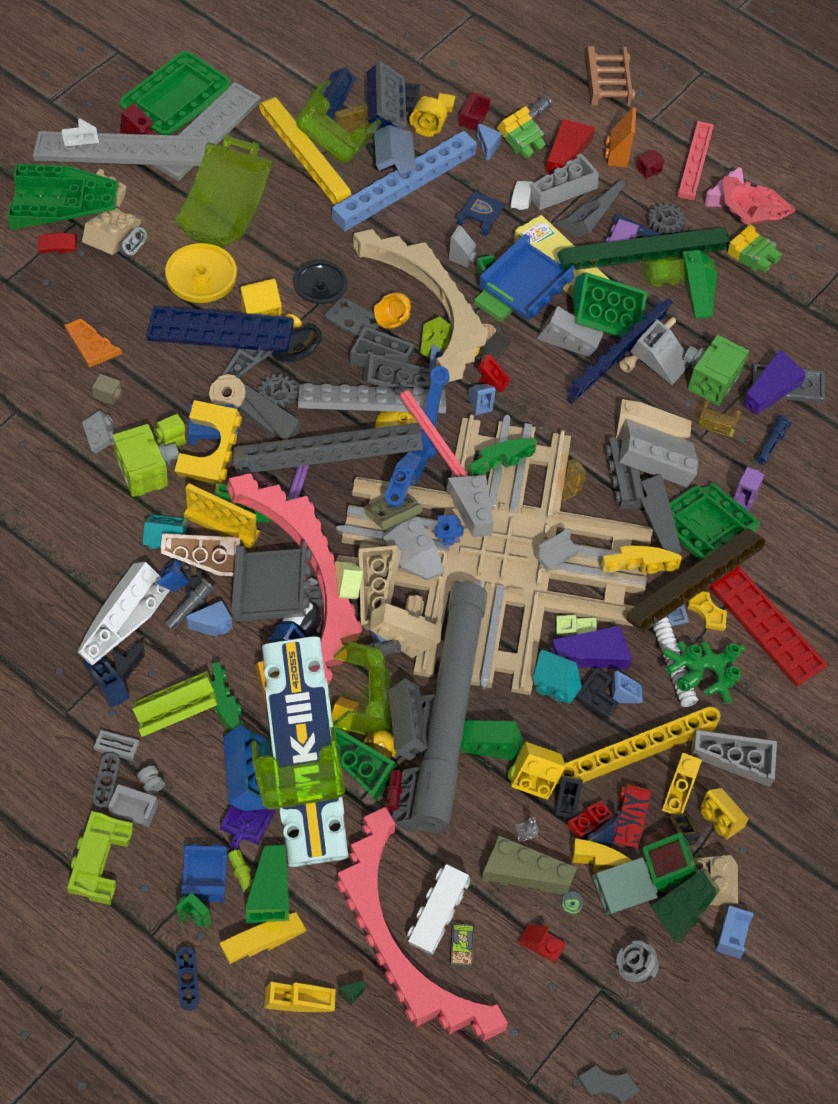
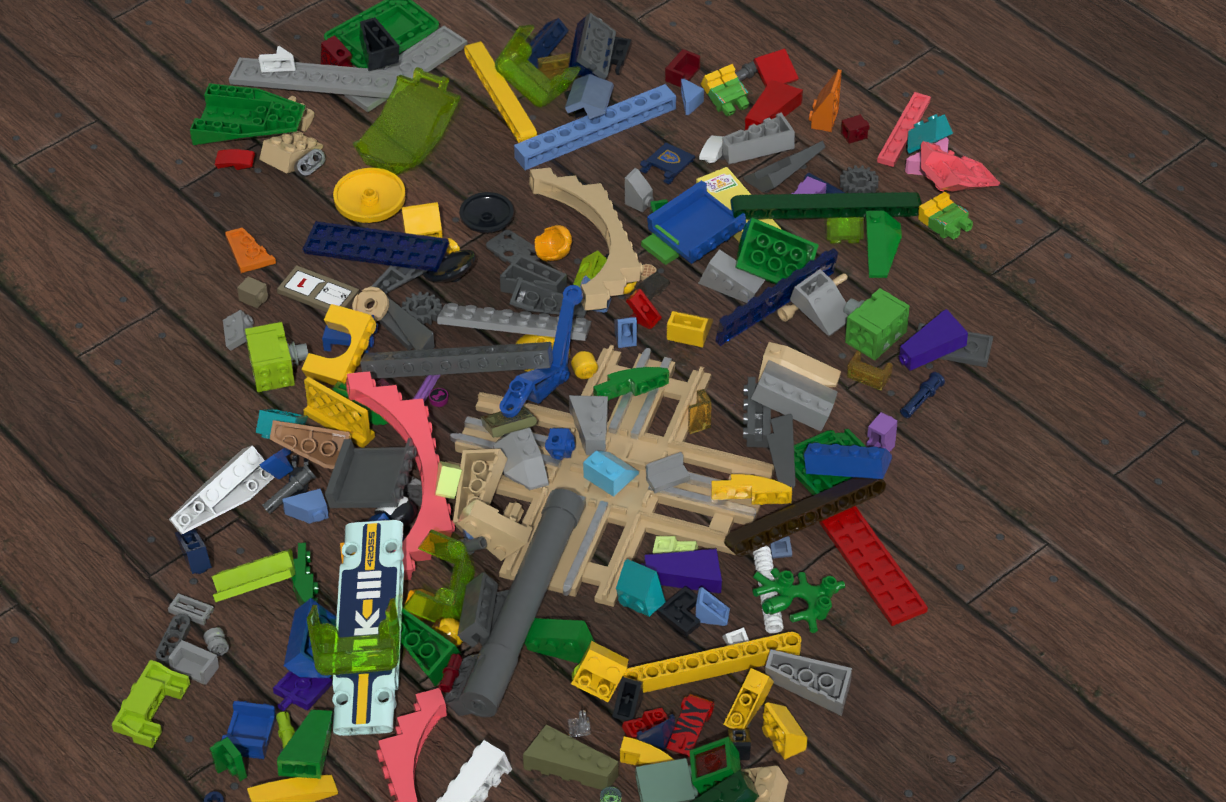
camera: 15 degrees right, 10 degrees down
black slope [112,643,145,683] -> none
lime brick [155,414,186,448] -> none
coral axle [400,390,468,477] -> none
yellow brick [410,96,447,137] -> none
yellow tile [438,93,456,112] -> none
nougat fence [586,46,635,106] -> none
yellow tile [688,591,727,631] -> none
none -> tile [277,265,360,312]
none -> black wedge [359,17,399,71]
none -> tile [429,388,448,407]
none -> yellow head [571,351,598,379]
none -> medium azure slope [583,451,639,497]
none -> yellow slope [667,311,713,347]
none -> white slope [722,628,749,646]
none -> red tile [753,48,799,87]
none -> blue slope [804,443,892,479]
none -> teal slope [907,114,953,153]

